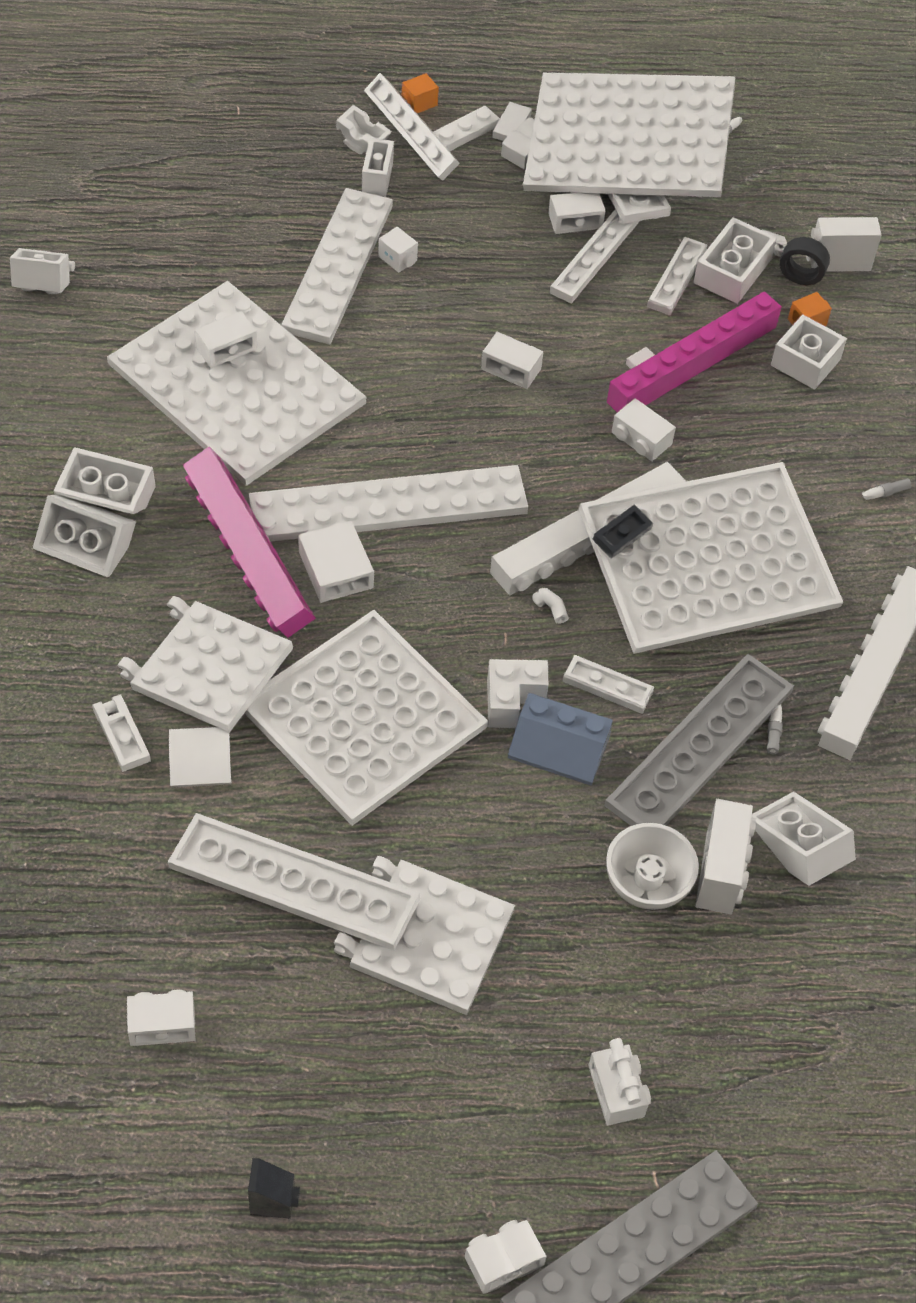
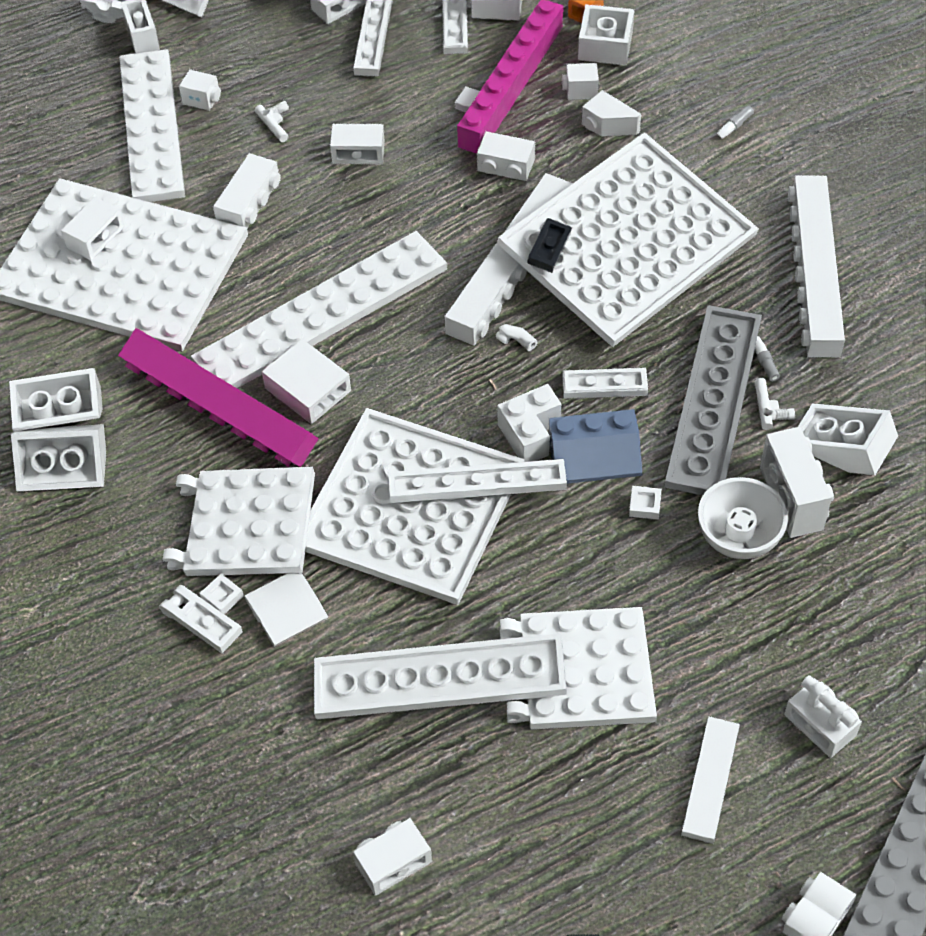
camera: 20 degrees left, 0 degrees up
none -> white plate [200,574,244,614]
none -> white brick [213,153,281,228]
none -> white hose [255,101,289,142]
none -> white plate [388,459,567,503]
none -> white brick [562,63,599,100]
none -> white slope [582,90,641,137]
none -> white plate [629,486,662,520]
none -> white tile [681,717,740,844]
none -> white hose [755,378,795,430]

